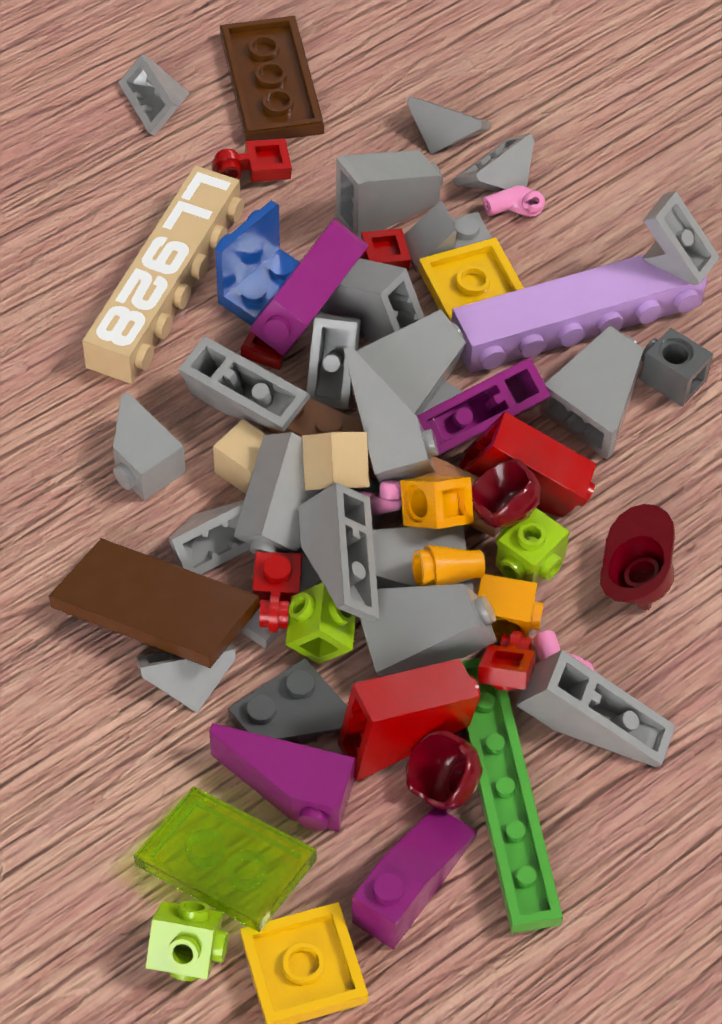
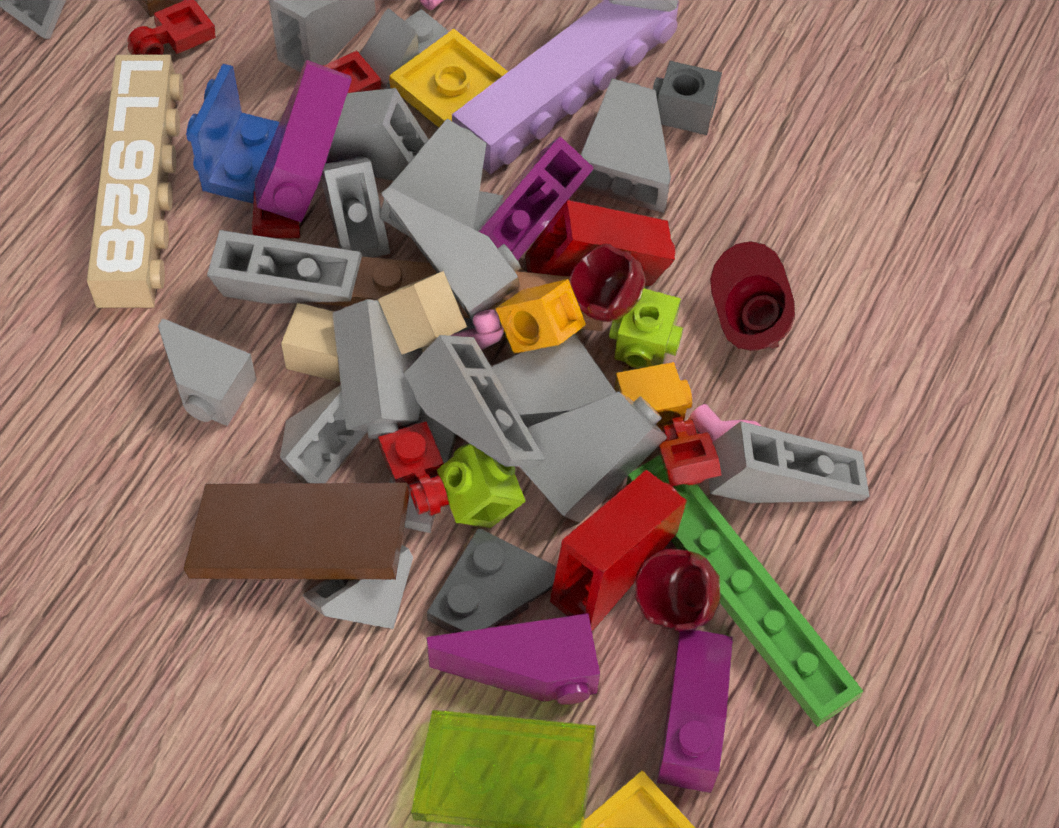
camera: 25 degrees left, 5 degrees up
light orange cone [412,545,485,586] -> none

